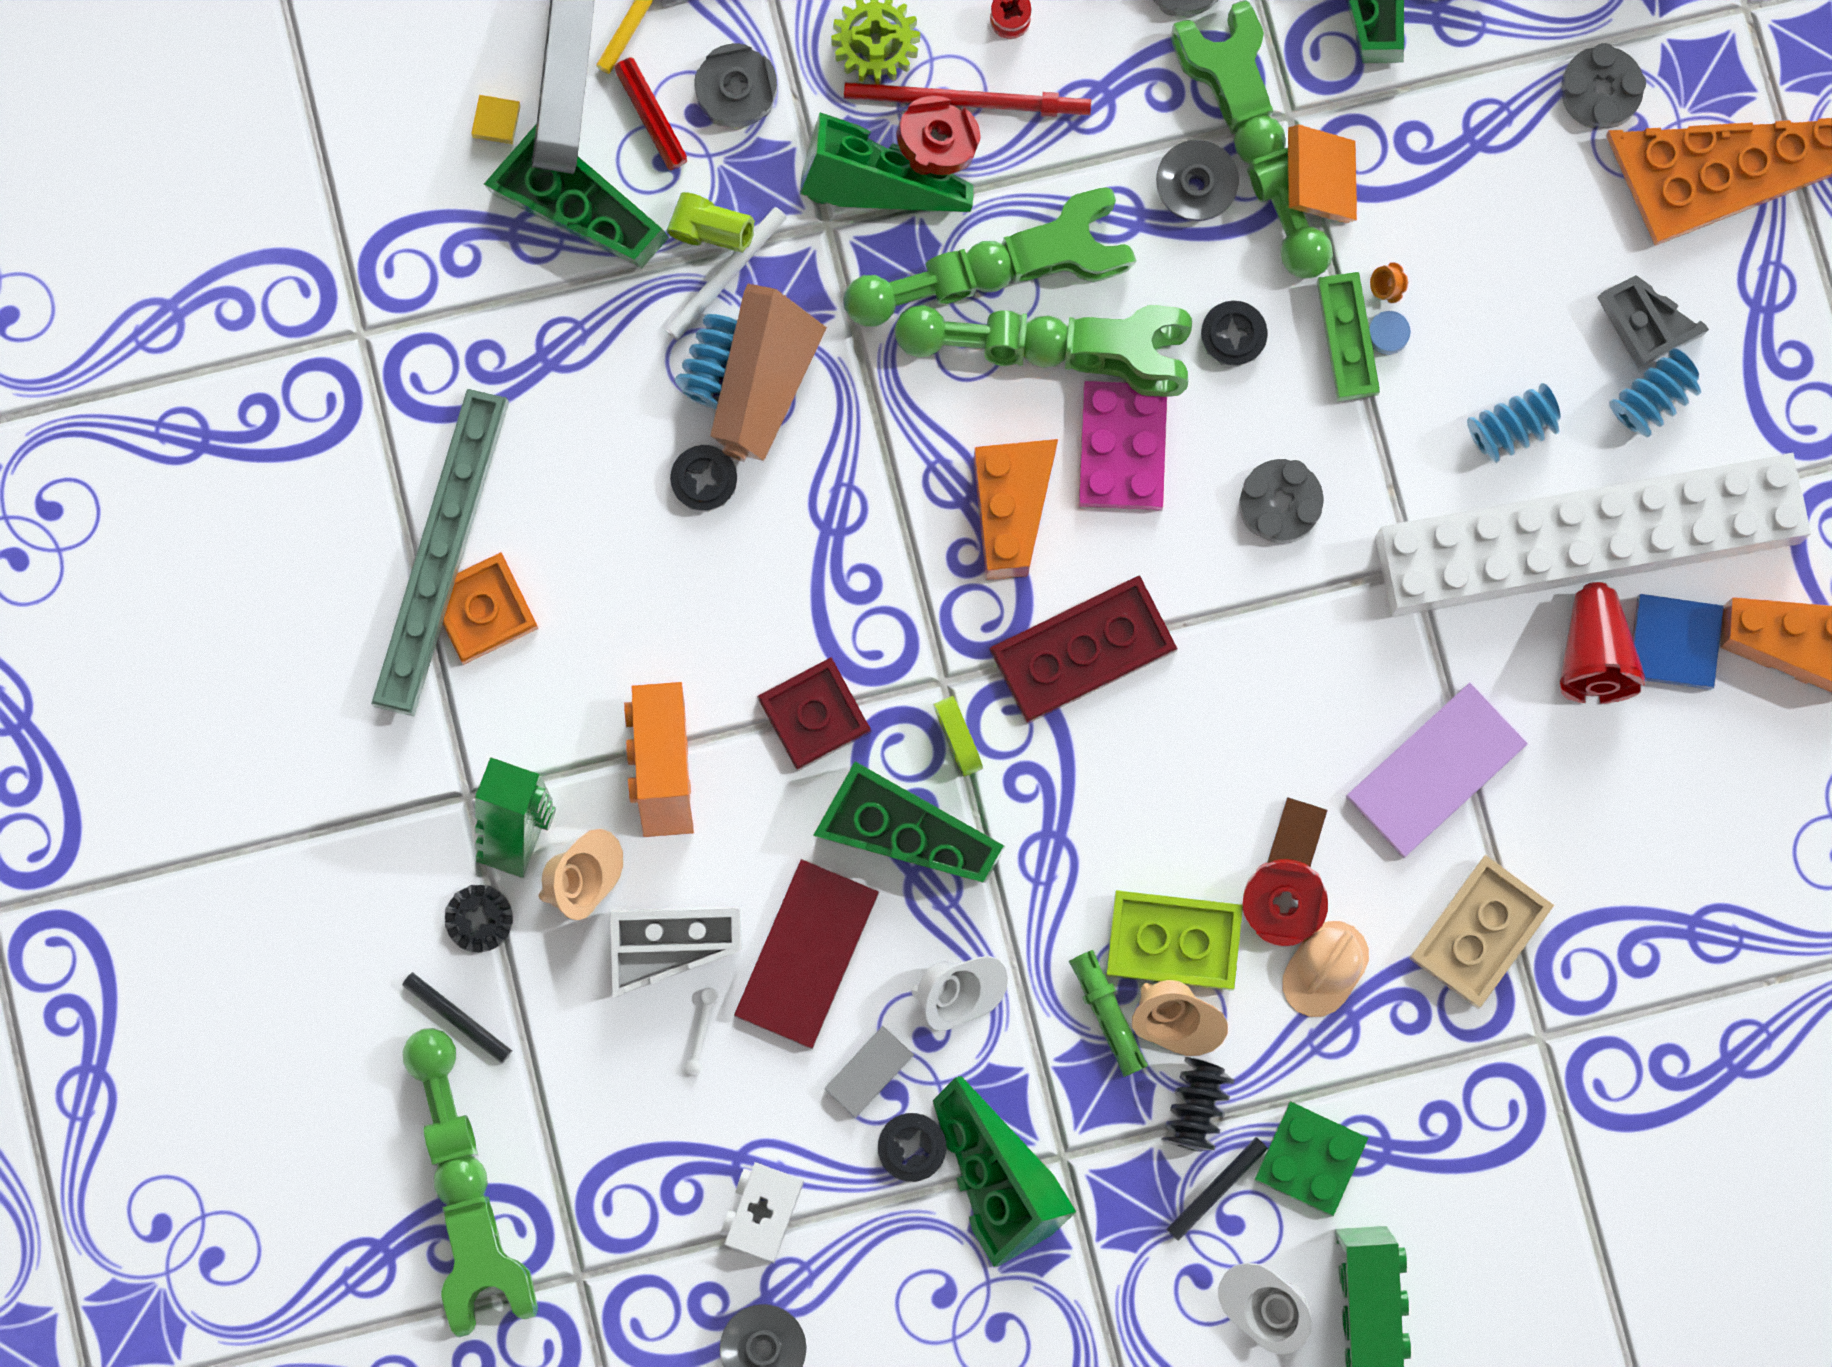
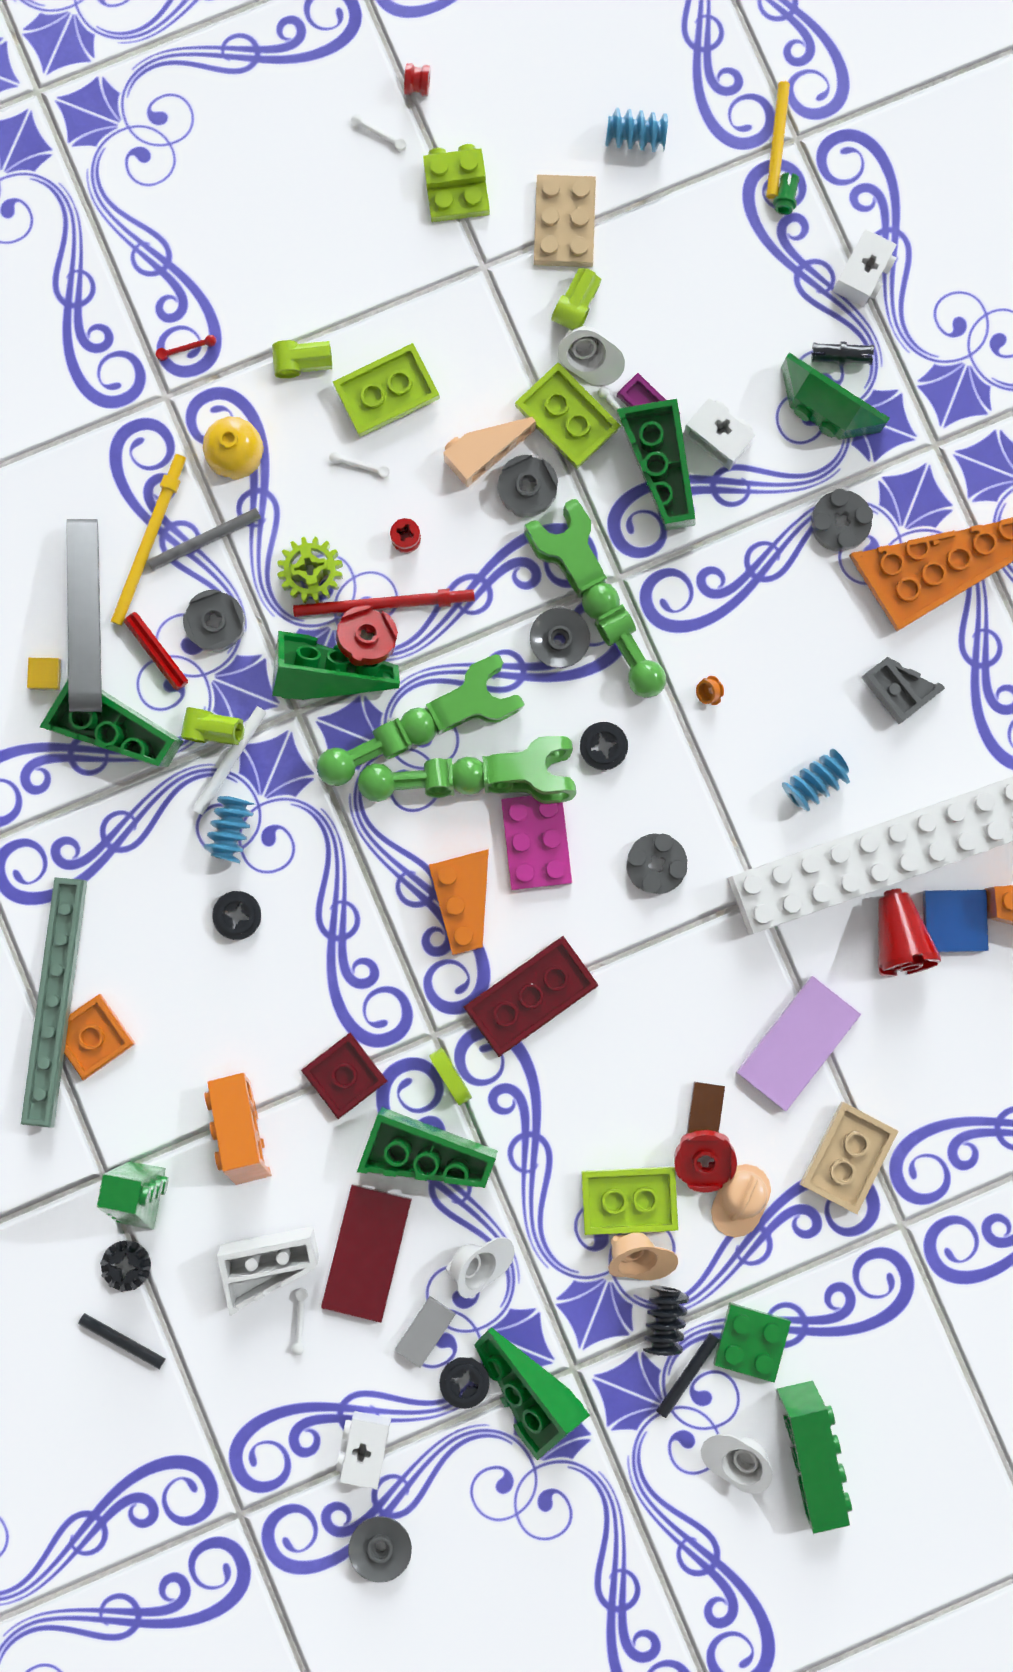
camera: 10 degrees left, 5 degrees up
bright green piece [402,1028,538,1338] -> none
light nougat piece [538,829,623,921] -> none
nougat slope [710,283,827,462] -> none
bright green pin [1068,950,1149,1077] -> none
orange tile [1288,124,1357,223] -> none
bright green plate [1317,272,1380,402] -> none
medium blue tile [1369,311,1411,355] -> none
dark azure piece [1609,348,1702,438] -> none

